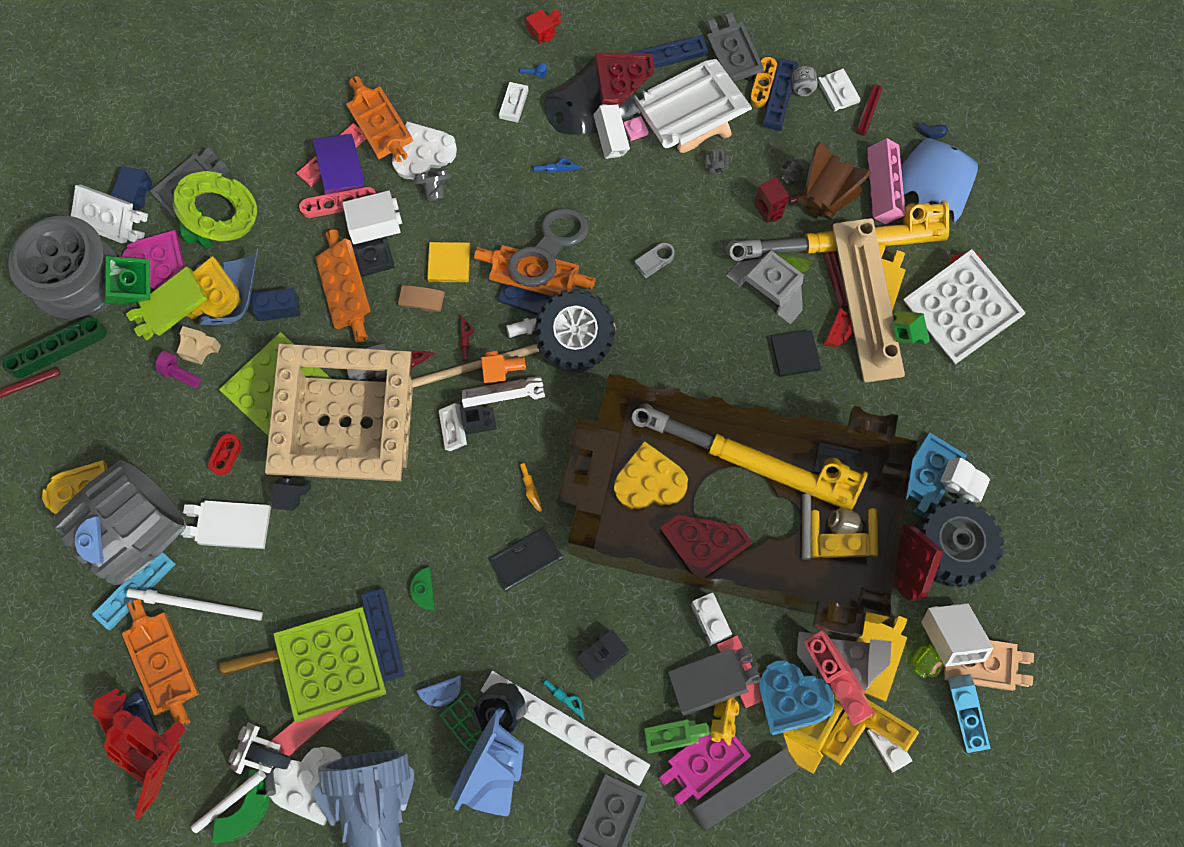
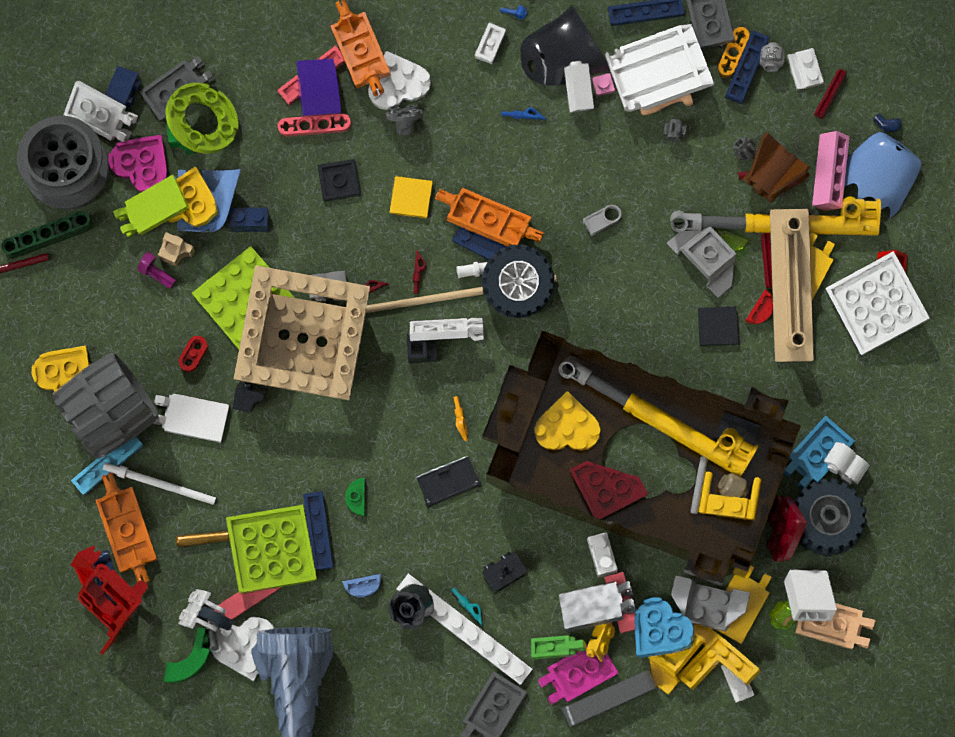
camera: 10 degrees right, 5 degrees up
medium blue plate [75,516,104,564] -> none
green slope [104,256,150,305] -> none
white bar [191,770,266,833] -> none
orange plate [315,230,371,342] -> none
white brick [343,190,402,244] -> none
medium nougat slope [398,285,445,312] -> none
white plate [439,403,467,451] -> none
green window [439,691,483,753] -> none
medium blue piece [450,708,524,816] -> none
orange brick [481,351,526,383] -> none
dark grey bar [508,209,589,287] -> none
dark red plate [594,53,655,105] -> none
dark red brick [754,177,789,223] -> none
coral slope [803,630,876,725] -> none
green brick [892,311,930,345] -> none
medium azure slope [947,674,991,753] -> none

